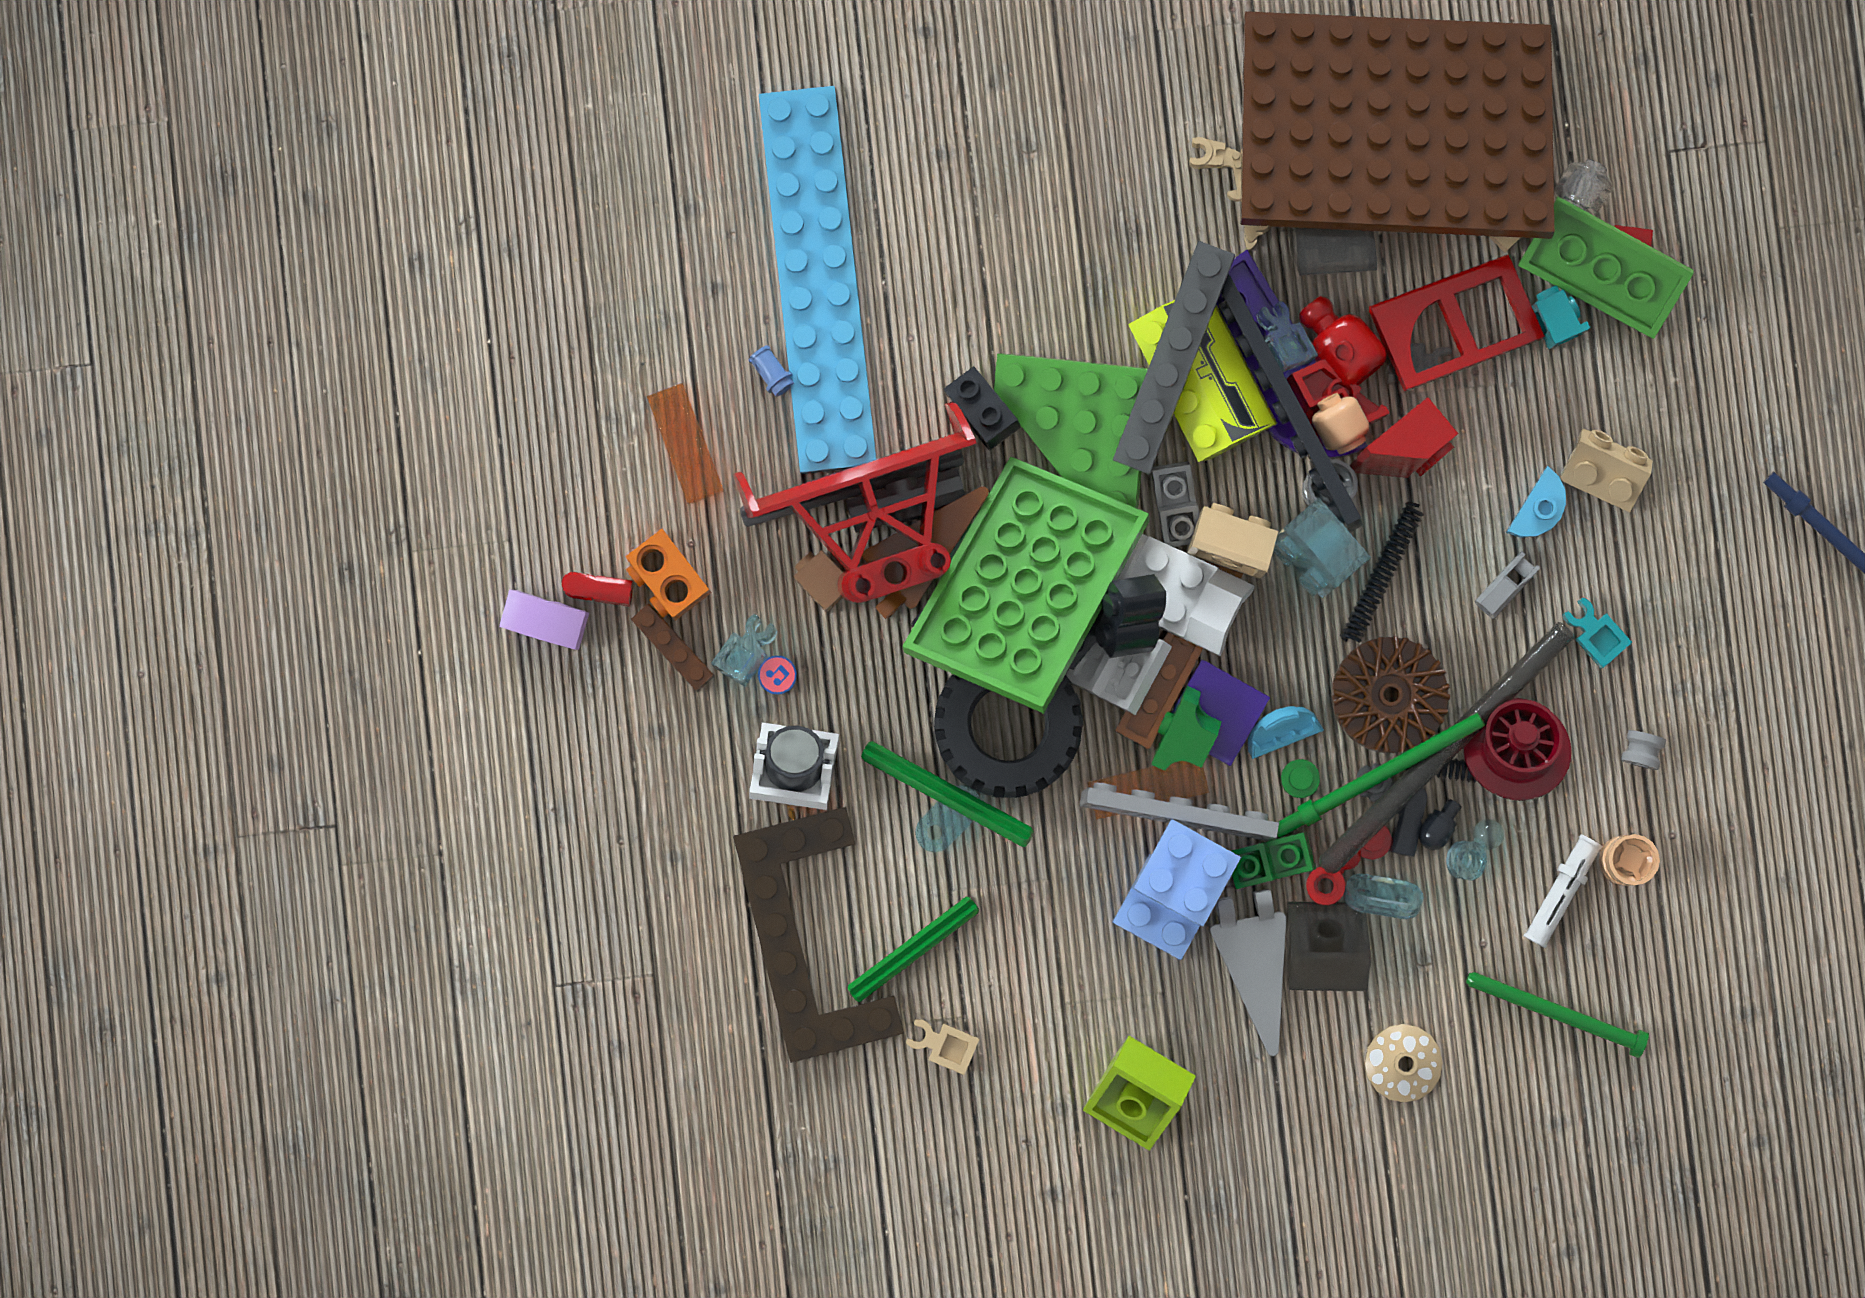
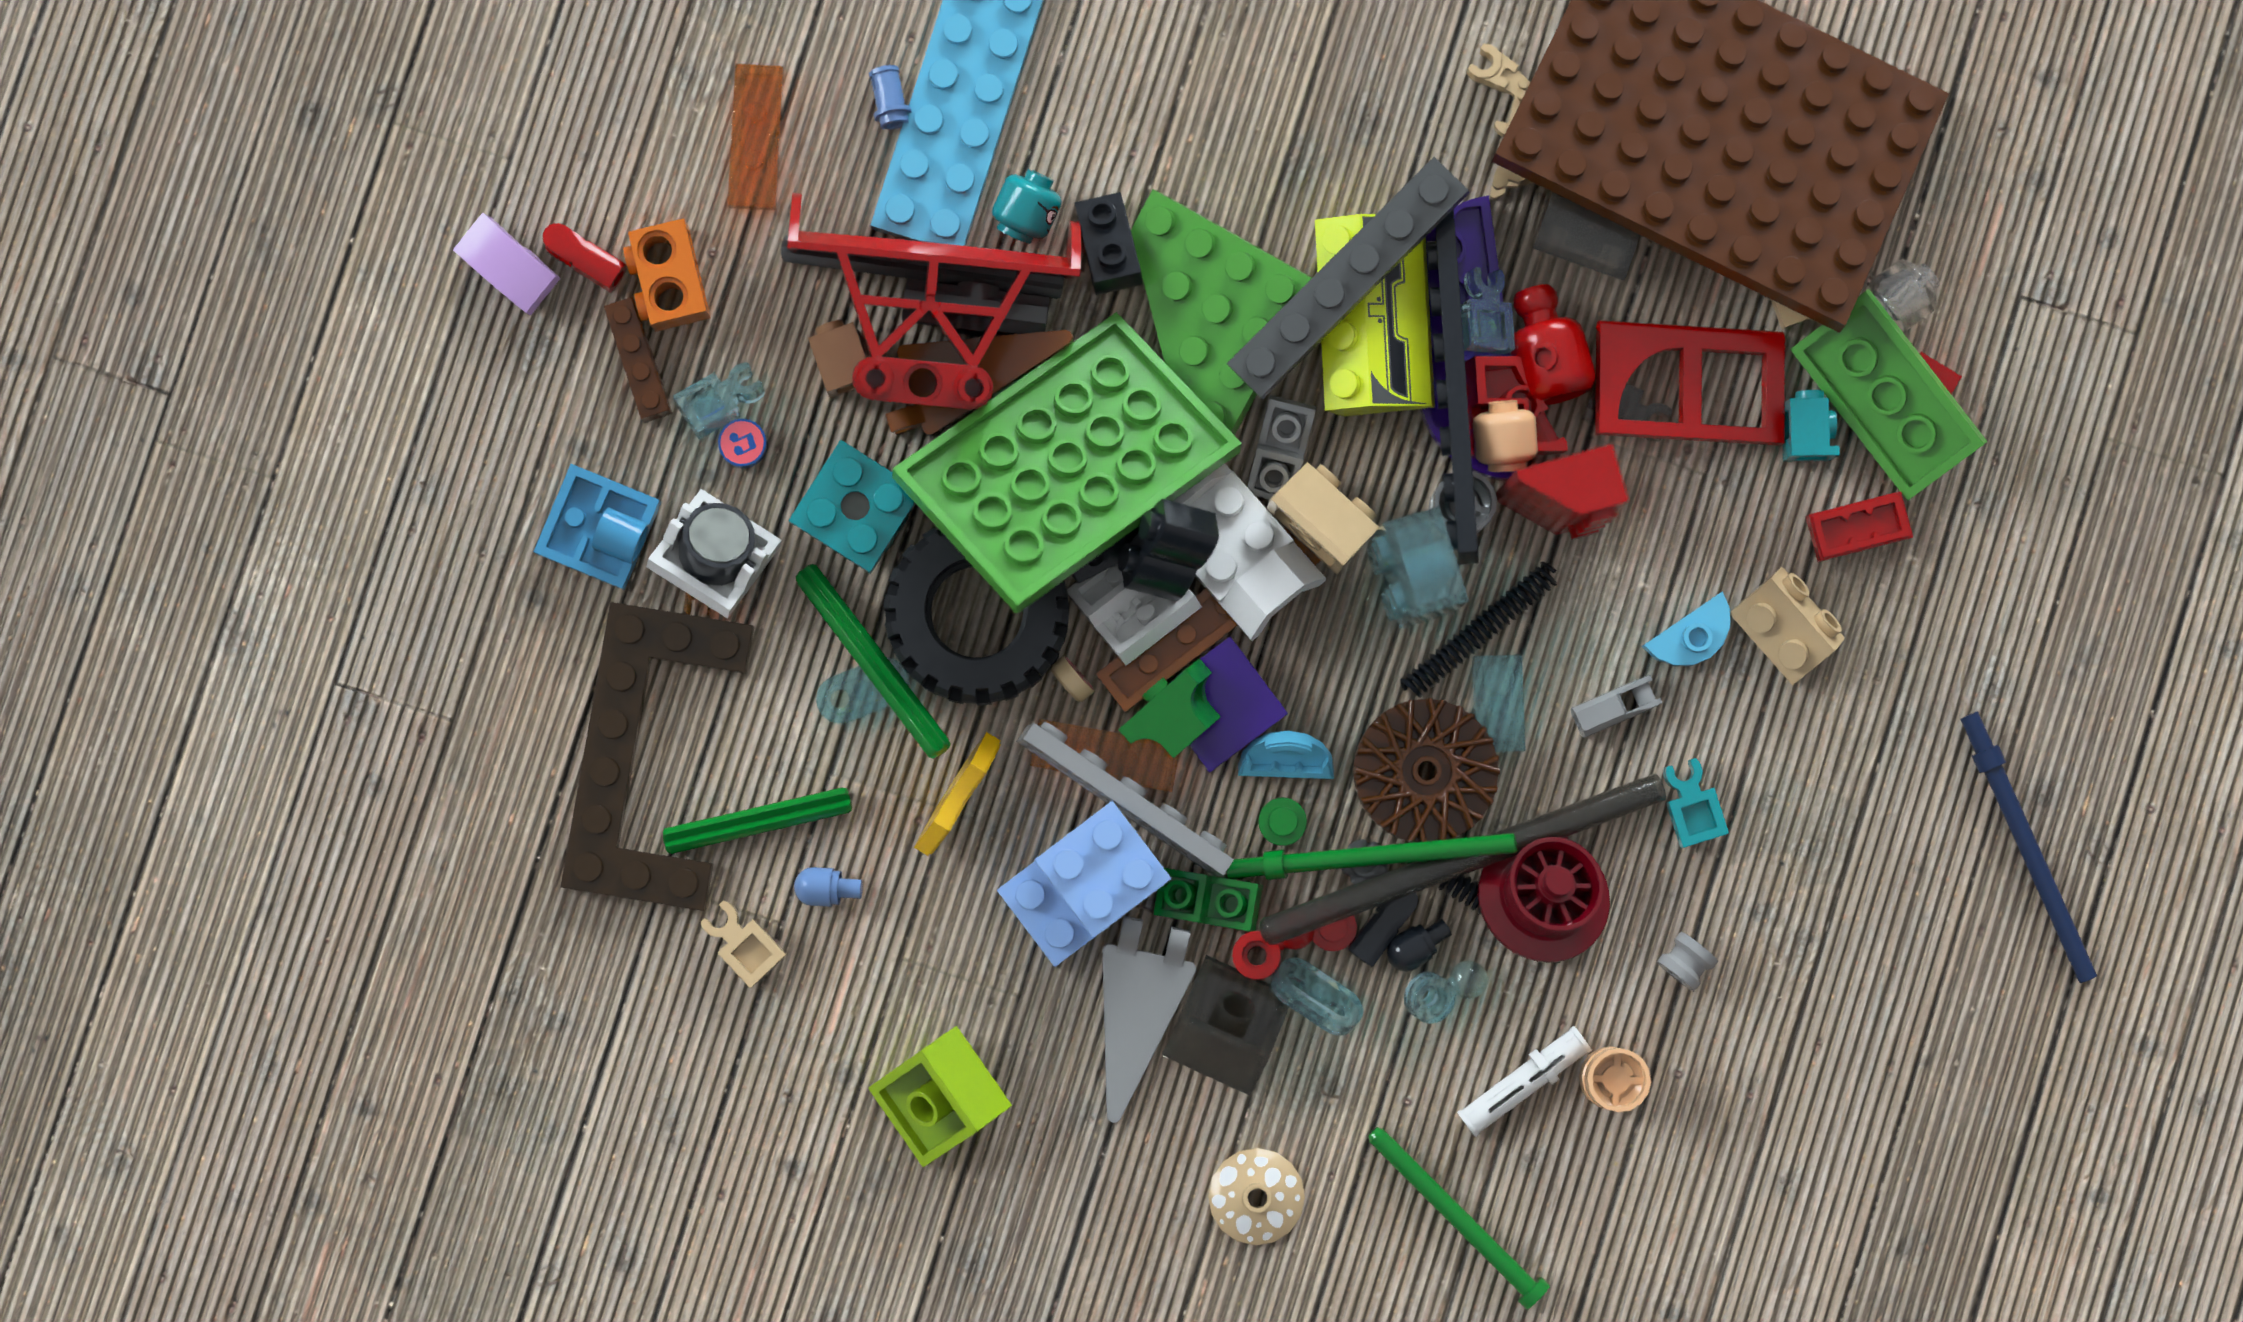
camera: 15 degrees right, 0 degrees up
none -> dark azure plate [533,464,662,590]
none -> teal piece [788,439,916,574]
none -> medium blue cylinder [794,867,863,907]
none -> yellow tile [914,732,1001,856]
none -> teal head [992,169,1062,244]
none -> tan tile [1051,655,1095,702]
none -> clear light blue plate [1472,655,1526,752]
none -> red plate [1805,491,1913,562]

